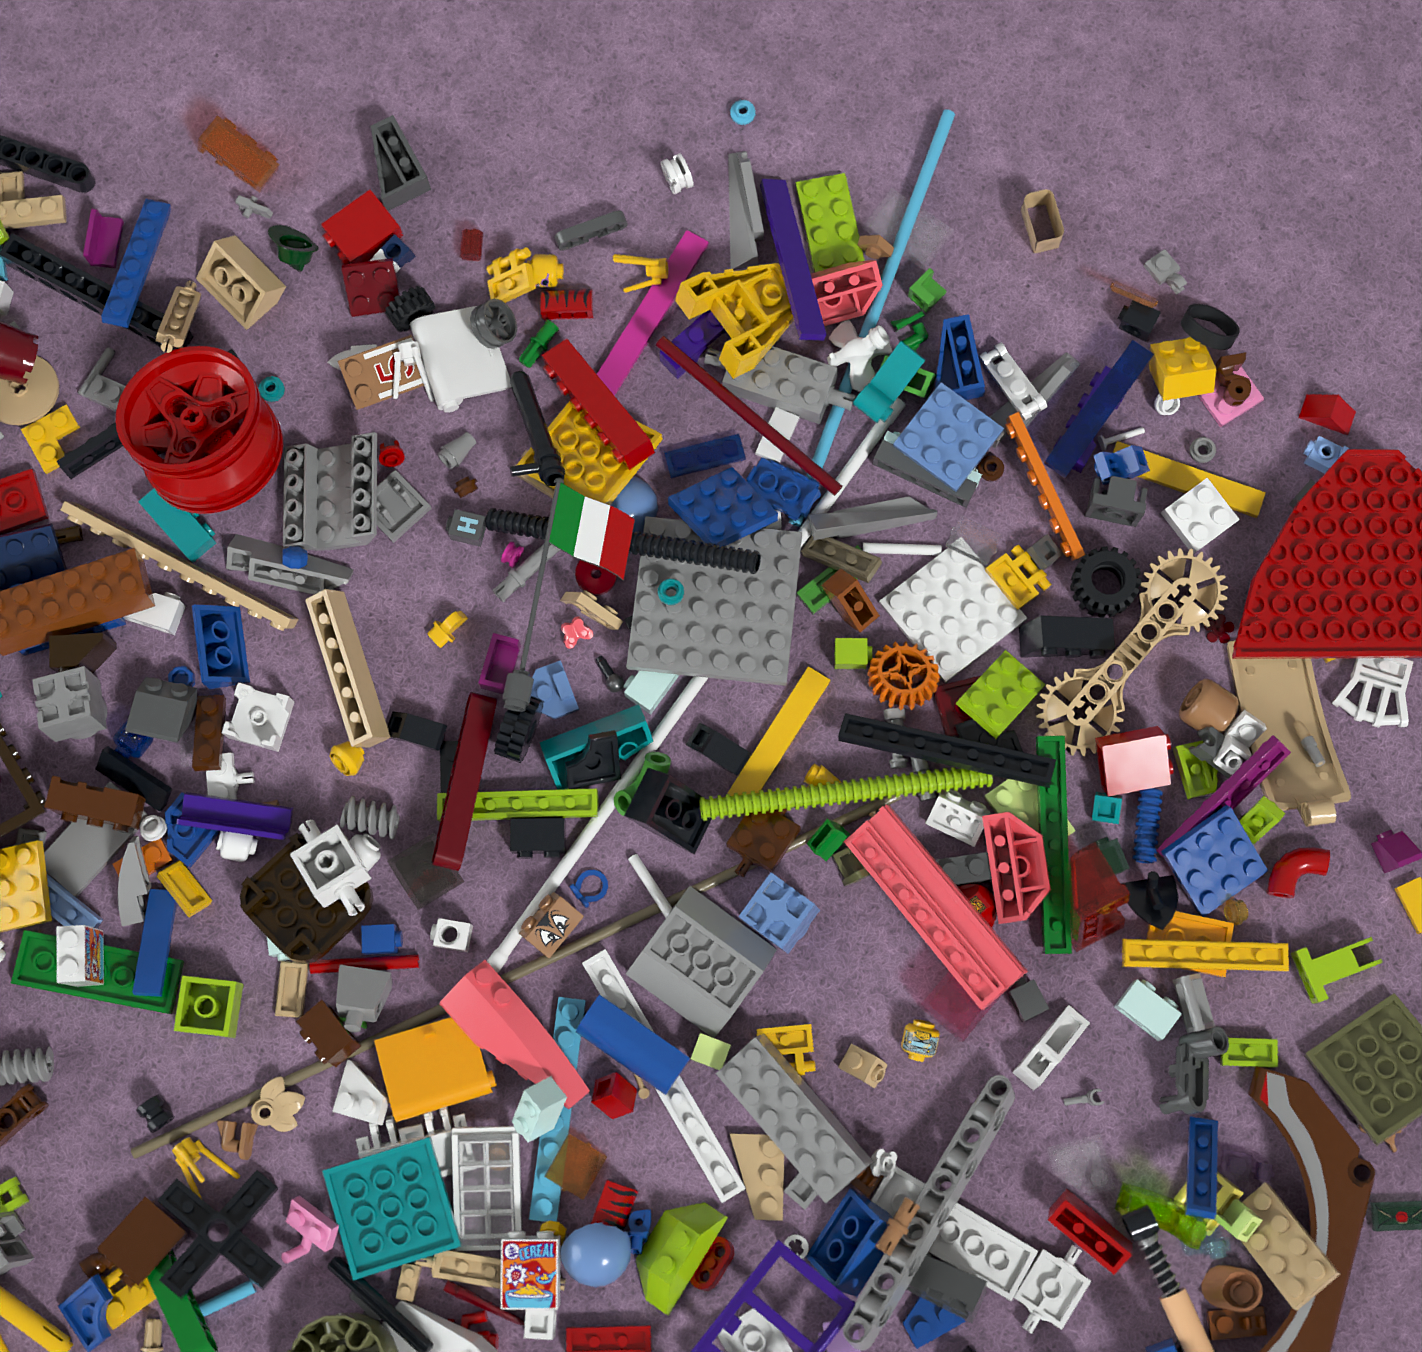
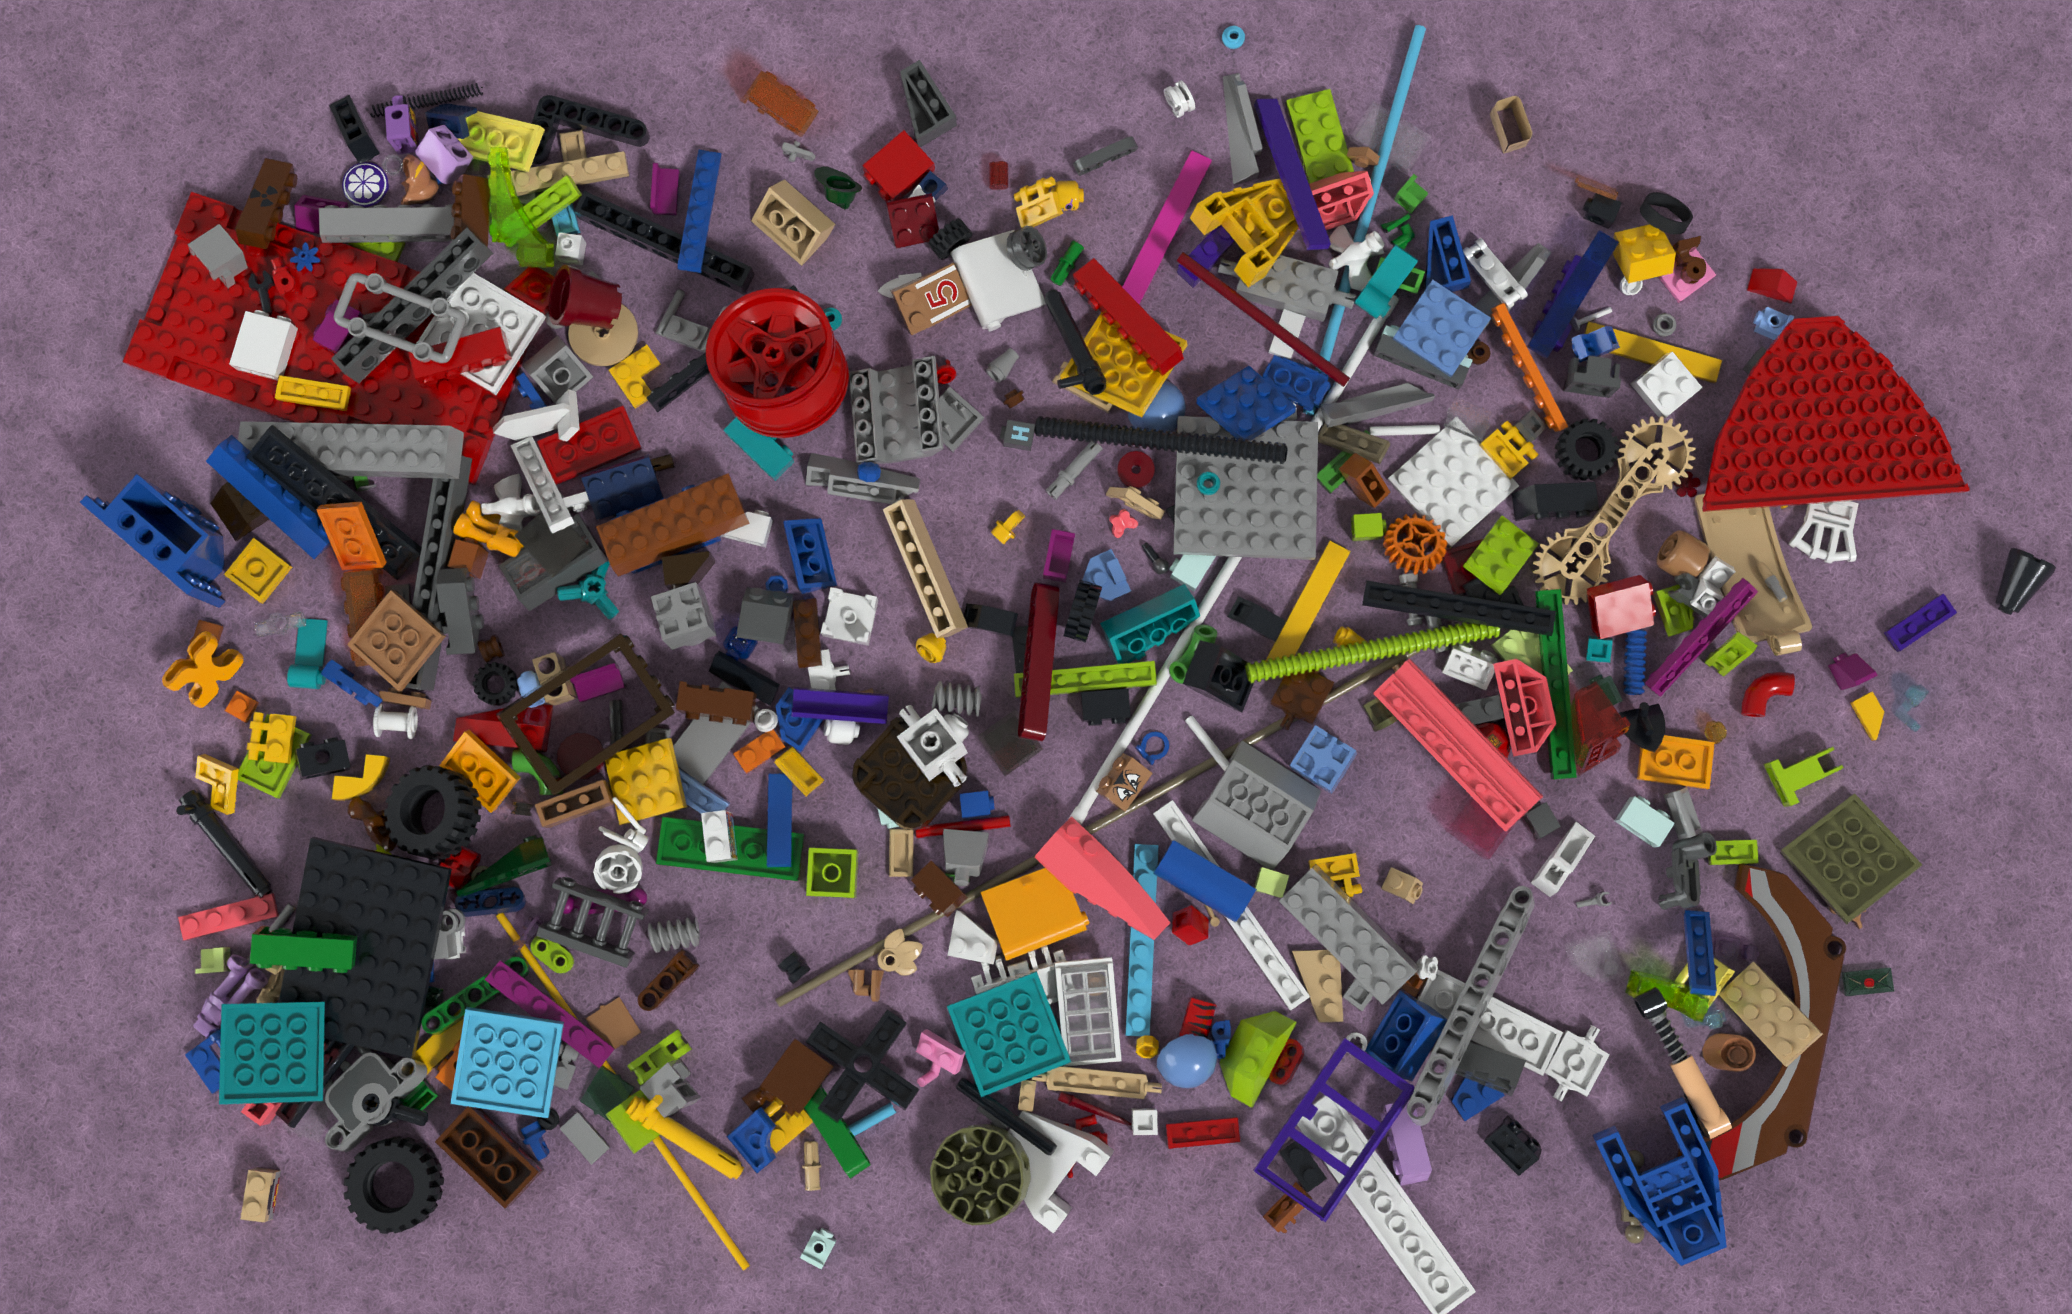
camera: 10 degrees left, 5 degrees up
tan plate [61,501,299,631] -> none
light grey slope [118,836,152,926] -> none
tan plate [156,281,201,353] -> none
yellow plant [172,1137,240,1199] -> none
white plant [393,341,434,402] -> none
white brick [430,918,473,952] -> none
dark pink bush [501,541,524,568] -> none
brick [501,1231,561,1310] -> none
flag [502,477,635,712] -> none
light aqua brick [512,1076,567,1142] -> none
red brick [540,289,593,320] -> none
clear orange piece [544,1134,607,1200] -> none
black tile [565,730,621,789] -> none
yellow plant [613,254,668,293] -> none
clear blue plate [664,434,746,478] -> none
green piece [807,818,850,861] -> none
medium nougat pin [875,1197,920,1256] -> none
head [901,1019,940,1062] -> none
red brick [1048,1189,1133,1275] -> none
yellow tile [1122,939,1289,972] -> none
light grey plate [1144,249,1187,295] -> none
plate [1161,805,1268,917] -> none
dark orange plate [1206,1306,1267,1340] -> none
yellowish green panel [1215,1199,1263,1242] -> none

